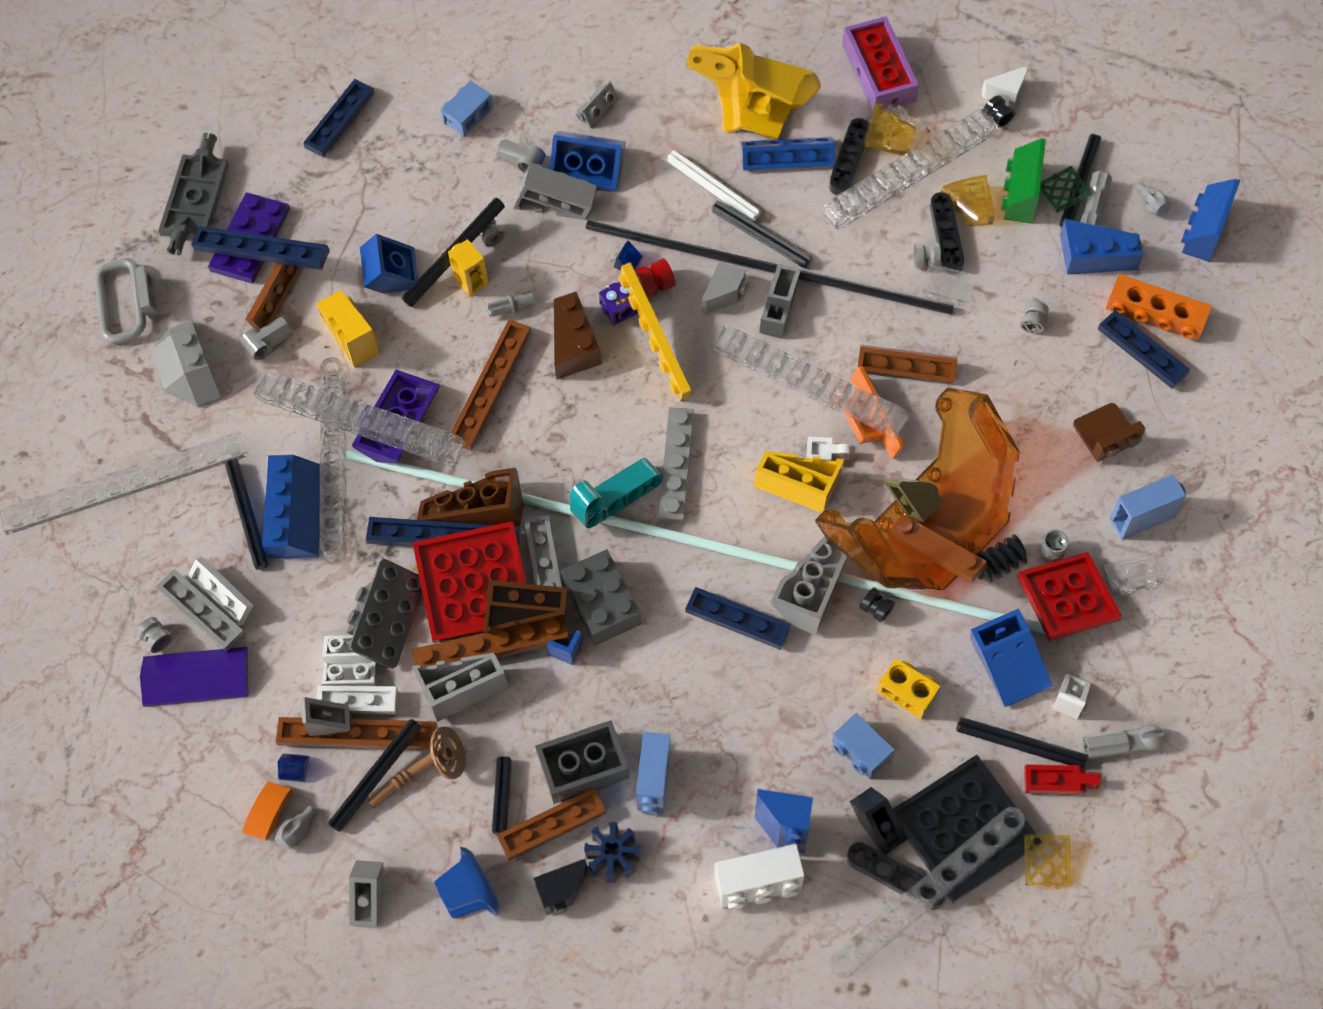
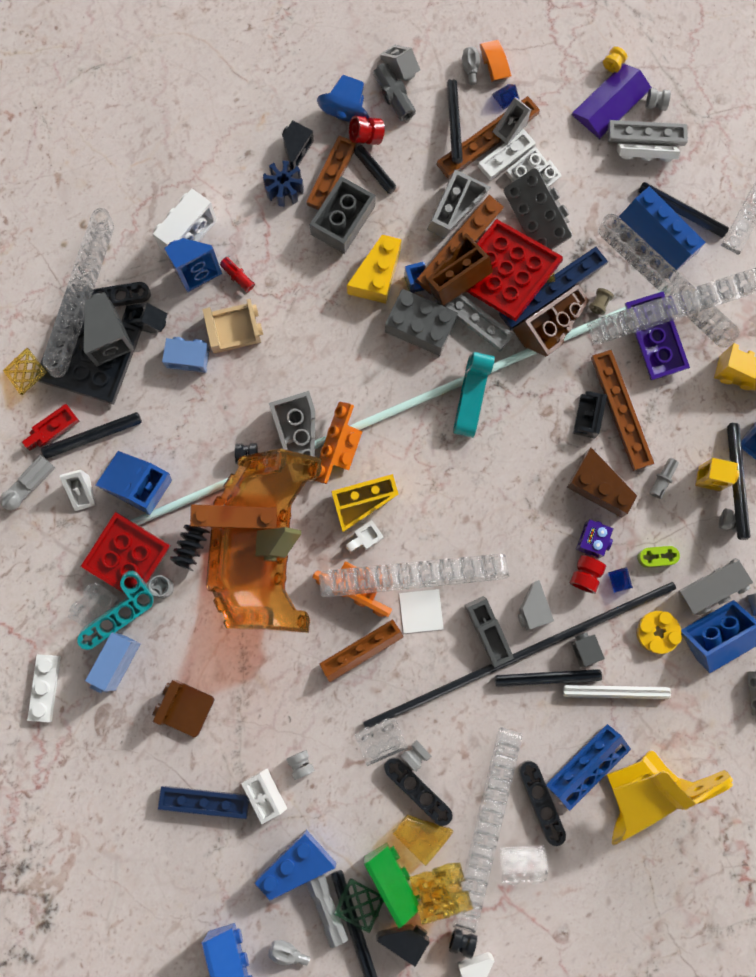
camera: 135 degrees right, 15 degrees up
medium nougat dish [367,726,466,808] -> none
yellow plate [618,263,691,401] -> none
medium blue brick [636,732,671,815] -> none
light grey plate [658,407,694,524] -> none
dark blue plate [685,587,791,650] -> none
brick [843,16,919,114] -> none
clear yellow slope [864,101,916,157] -> none
yellow brick [877,658,941,720] -> none
orange brick [1106,274,1212,341] -> none
none -> white plate [27,654,61,722]
none -> teal beam [77,571,153,650]
none -> dark grey slope [84,292,134,366]
none -> tan panel [202,299,263,354]
none -> red axle [220,257,255,293]
none -> white hinge [241,769,287,824]
none -> orange bracket [312,402,363,484]
none -> yellow wedge [347,235,402,304]
none -> red wheel [348,116,385,145]
none -> dark grey piece [374,63,416,122]
none -> black slope [376,924,430,967]
none -> white sticker [399,589,444,634]
none -> clear yellow brick [409,862,474,925]
none -> dark grey brick [571,632,605,667]
none -> black hinge [573,391,607,439]
none -> dark tan bush [589,288,614,315]
none -> yellow wheel [603,46,628,73]
none -> yellow plate [636,611,682,654]
none -> lime beam [637,546,680,568]

